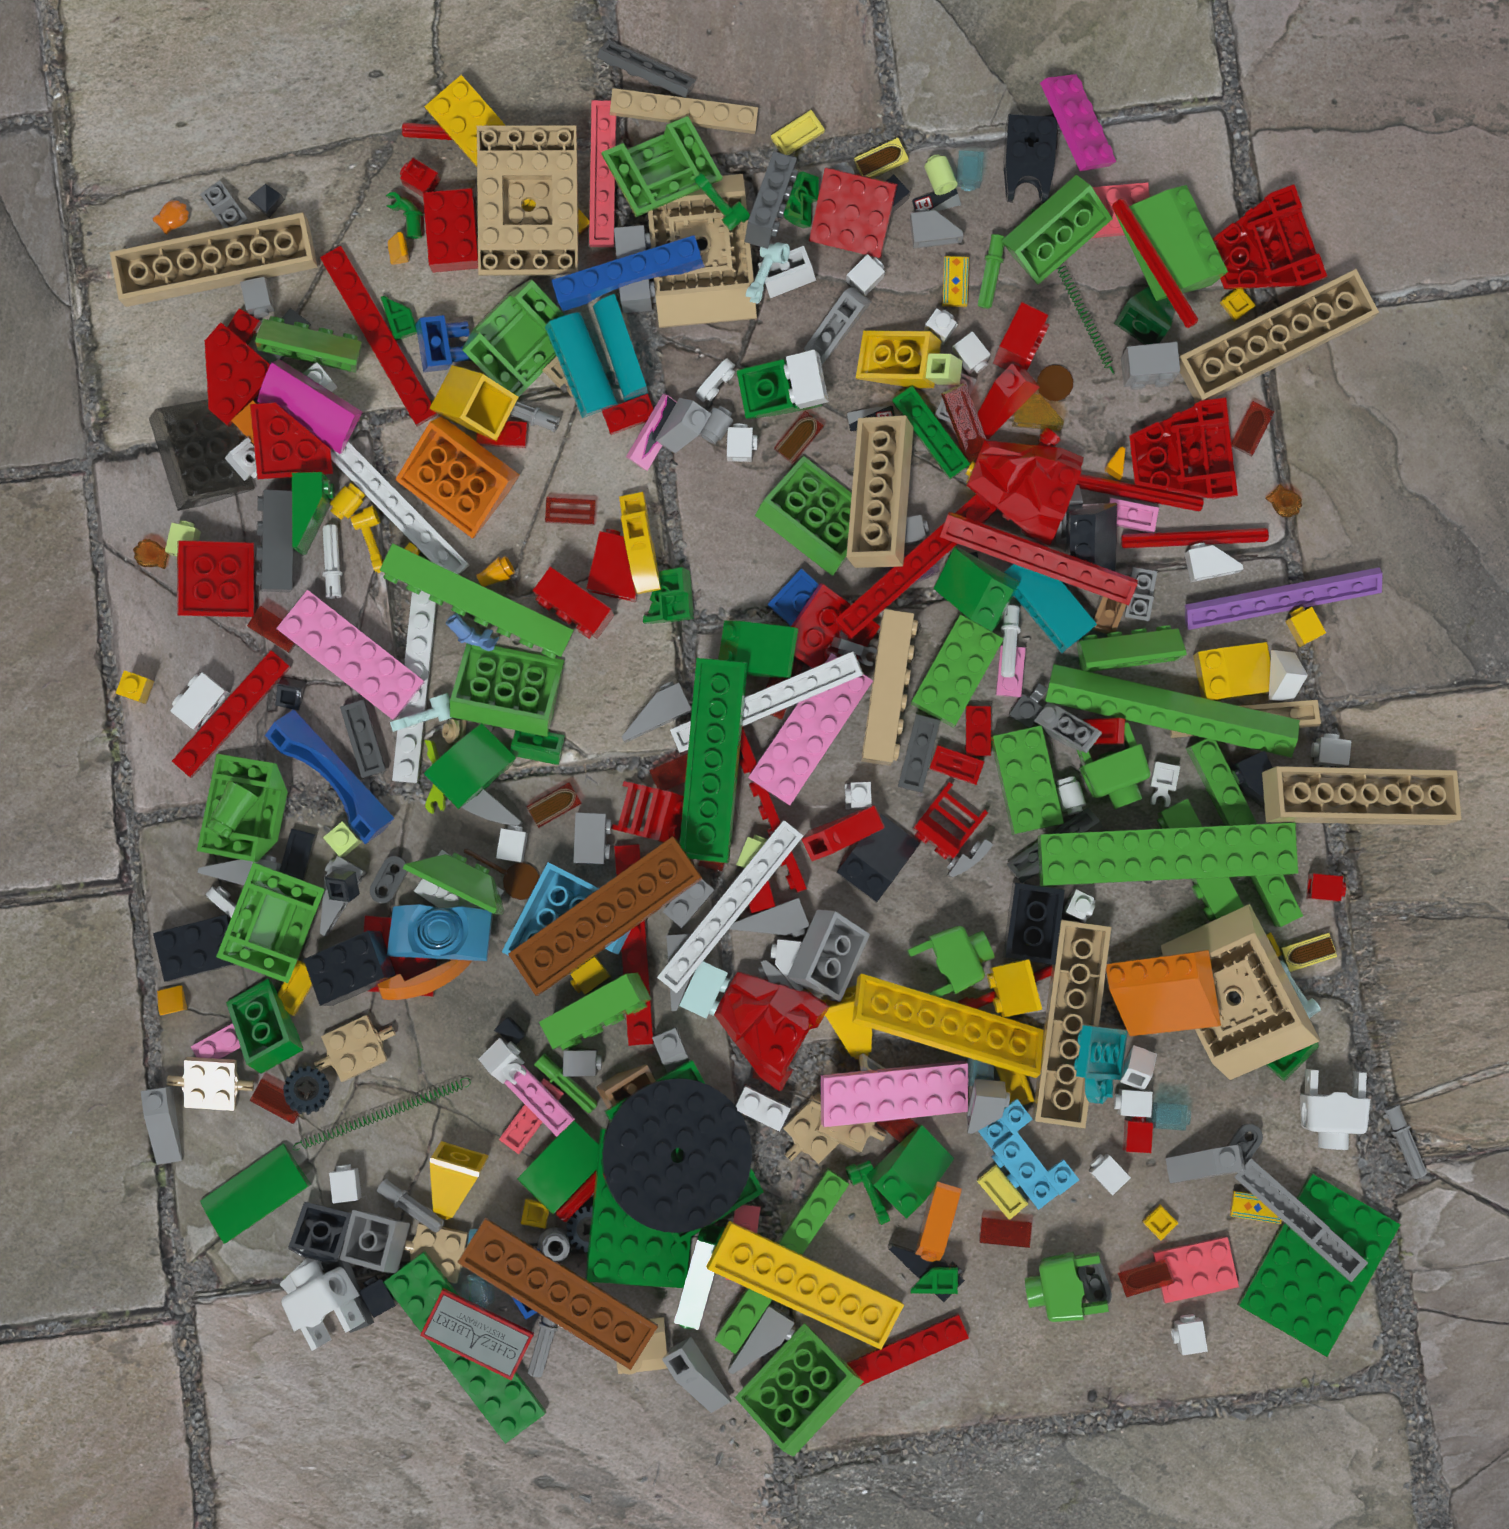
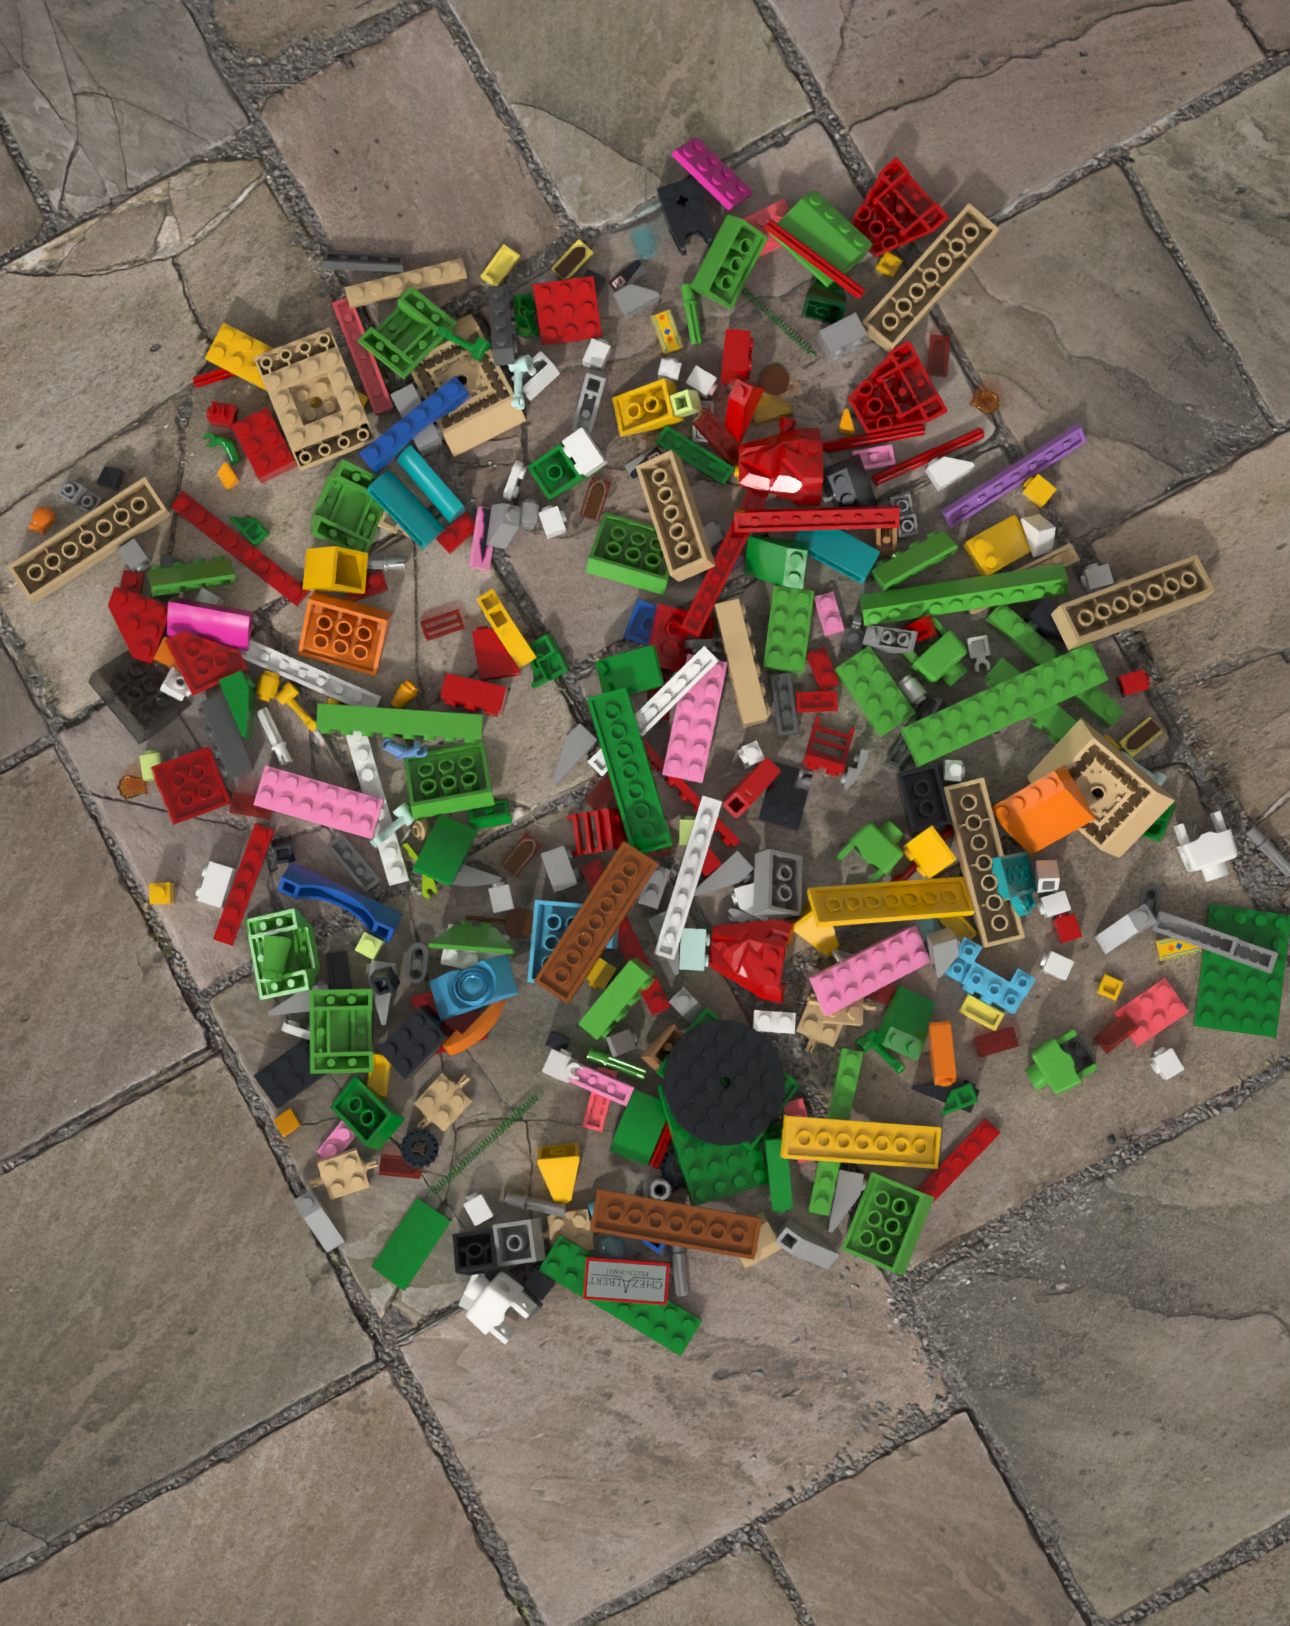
camera: 25 degrees left, 0 degrees up
blue brick [416,315,472,373] -> none
yellow tile [521,1198,549,1229] -> none
yellowish green brick [924,154,958,195] -> none
white axle [1001,605,1021,678] -> none
clear light blue brick [1152,1101,1191,1131] -> none

